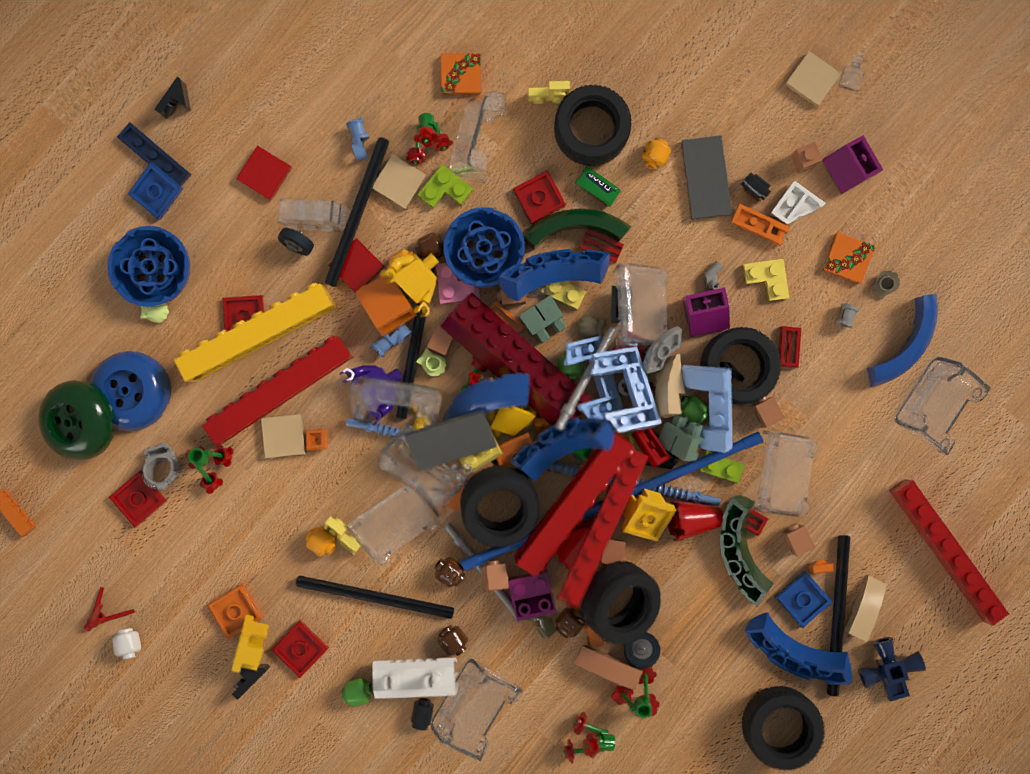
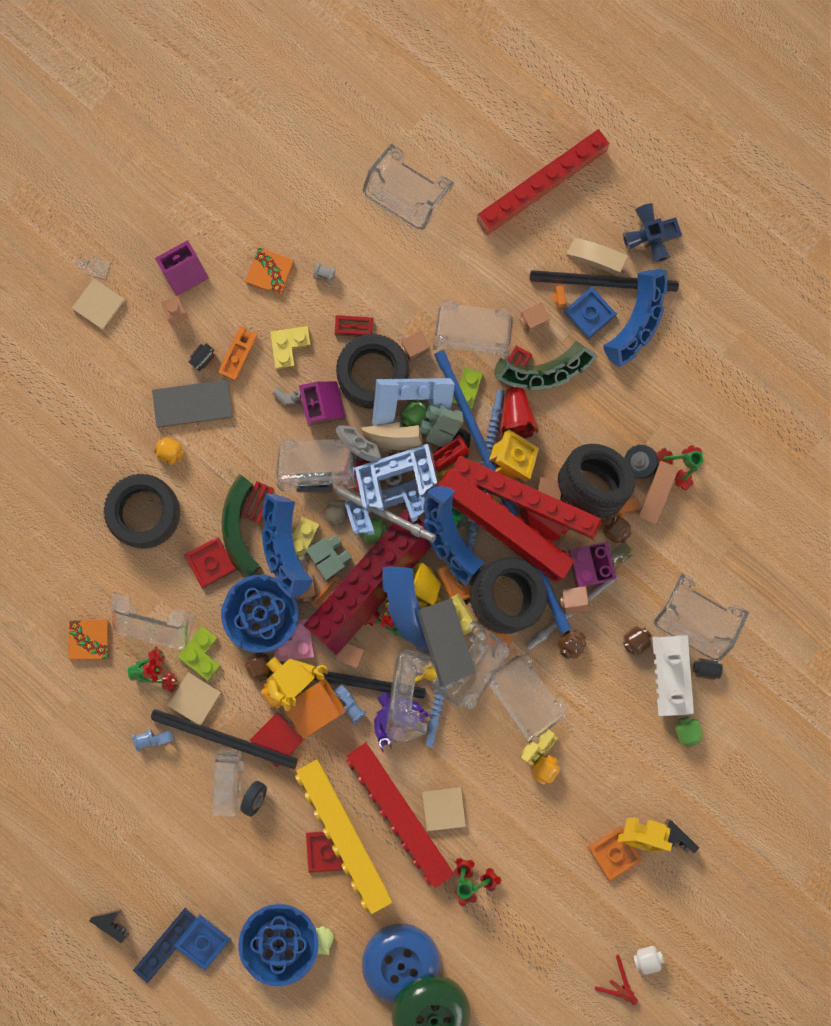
camera: 90 degrees left, 5 degrees down
red tile [109,471,167,528] -> none
light grey piece [142,443,181,491] -> none
red tile [236,145,292,201] -> none
red tile [271,620,329,678] -> none
black axle [296,576,454,619] -> none
orange tile [306,428,328,451] -> none
yellowish green animal [417,349,446,376] -> none
light yellow plate [528,81,570,104] -> none
orange tile [534,413,552,435] -> none
plant [564,712,616,764] -> none
green slope [575,167,621,207] -> none
black bar [720,361,745,382] -> none
black tyre [742,686,825,771] -> none
white wing [770,181,825,225] -> none
blue brick [867,294,938,387] -> none
dark tan animal [870,270,900,299] -> none

